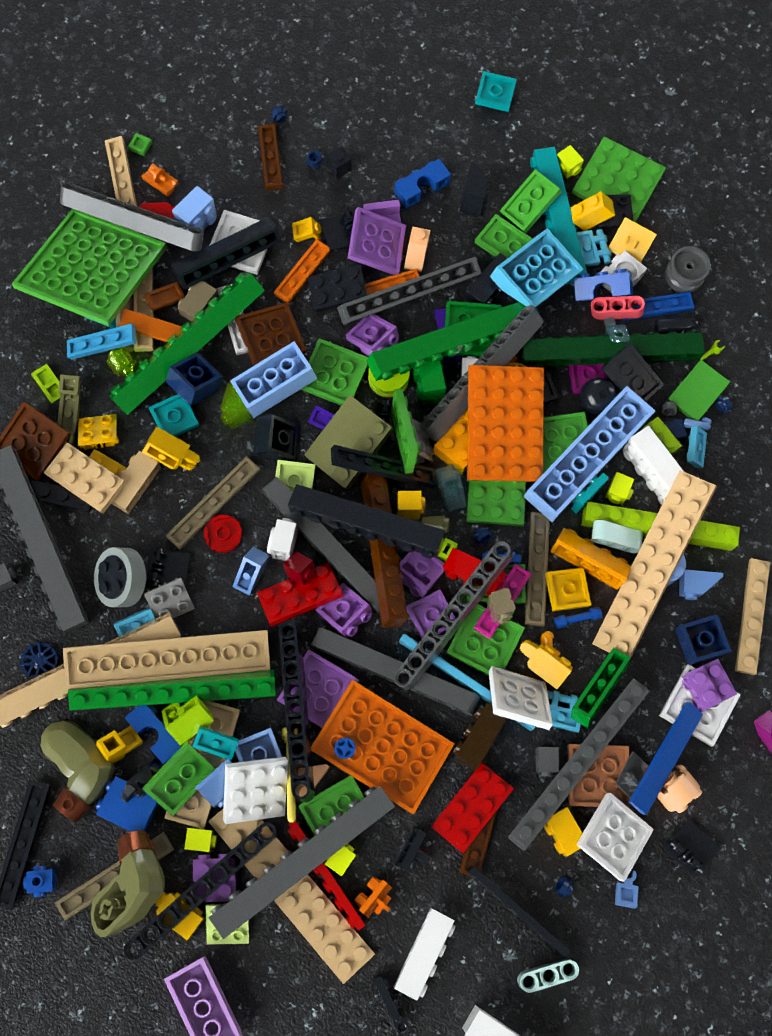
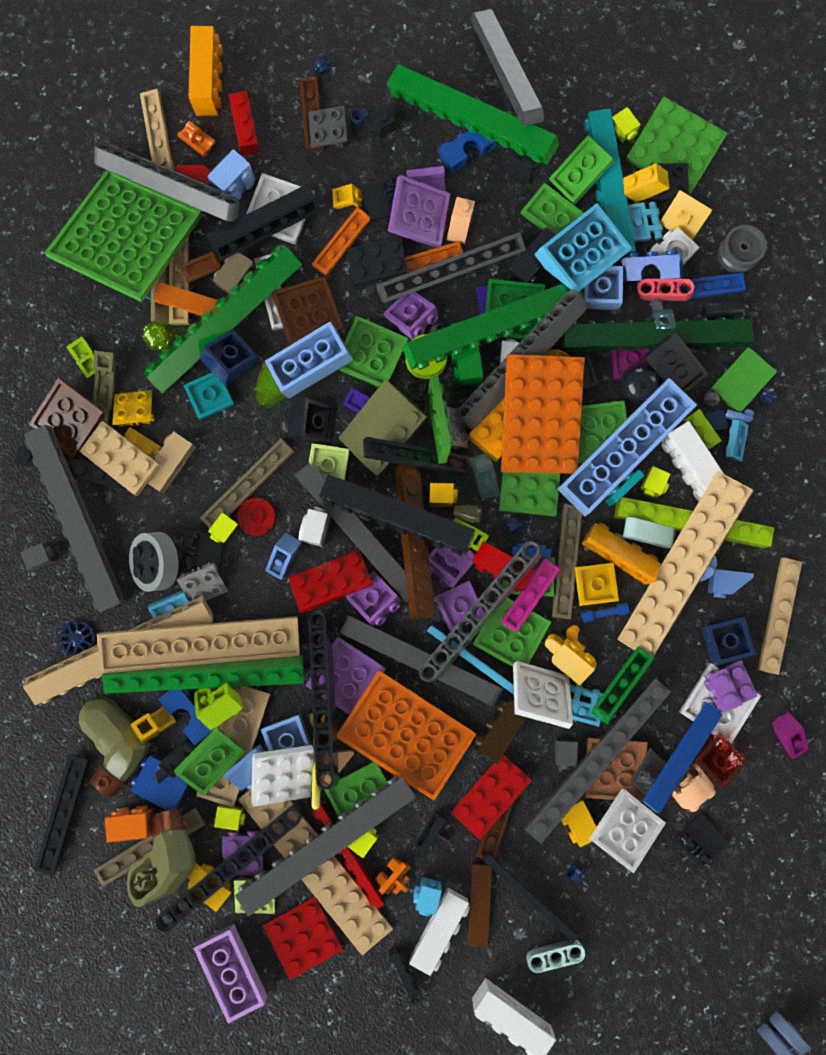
camera: 10 degrees right, 10 degrees up
blue brick [23,866,57,897] -> none
dark azure plate [67,323,136,360] -> none
bright green tile [128,133,153,157] -> none
yellow hinge [142,427,200,470] -> none
teal plate [192,726,239,760] -> none
dark red brick [283,551,317,586] -> none
blue wheel [334,738,355,759] -> none
teal plate [475,71,517,112] -> none
dark tan brick [486,588,516,625] -> none
medium blue plate [615,871,638,908] -> none
lime hand [700,340,725,361] -> none
none -> orange brick [105,805,155,843]
none -> light orange brick [189,26,223,116]
none -> neon yellow brick [208,513,239,544]
none -> red brick [228,91,261,157]
none -> red plate [263,896,343,980]
none -> dark grey hinge [308,106,347,148]
none -> green brick [387,65,559,164]
none -> medium azure brick [413,877,442,916]
none -> reddish brown tile [468,863,492,947]
none -> beam [472,8,544,127]
none -> light blue brick [581,266,623,310]
none -> clear red slope [694,732,748,790]

